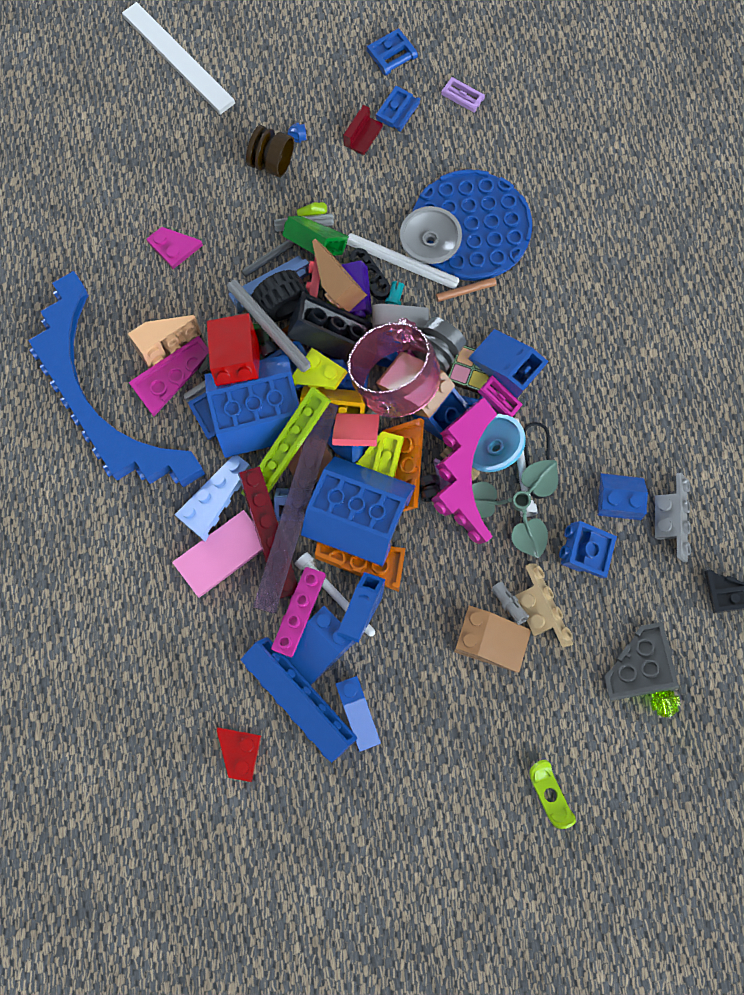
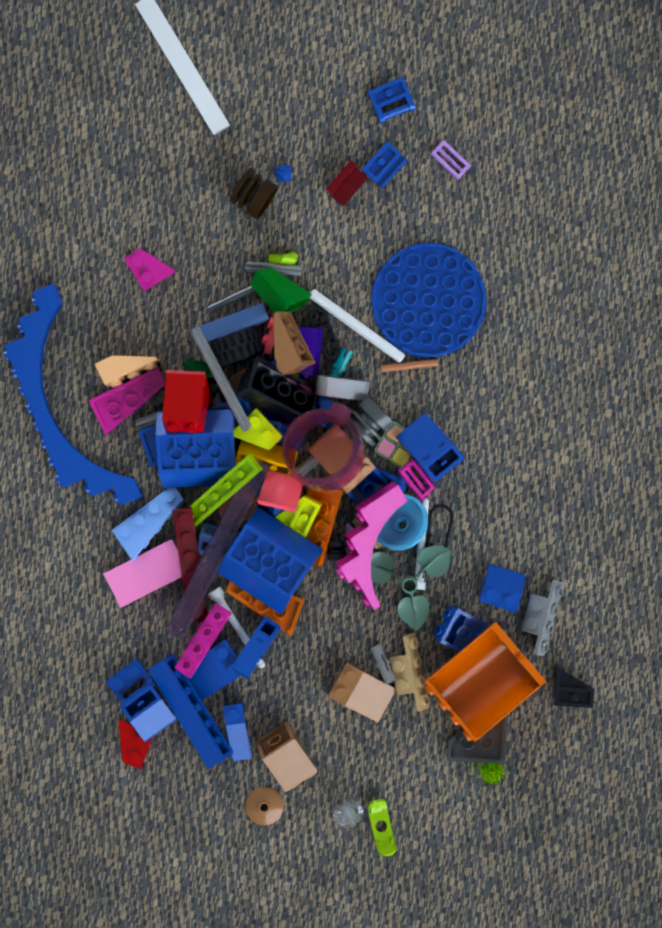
camera: 10 degrees right, 15 degrees up
light grey dish [400,206,462,264] -> none
none -> blue plate [106,658,157,705]
none -> slope [120,684,177,742]
none -> medium nougat dish [245,787,284,825]
none -> slope [255,721,318,793]
none -> clear brick [333,797,364,831]
none -> orange cylinder [424,622,547,742]

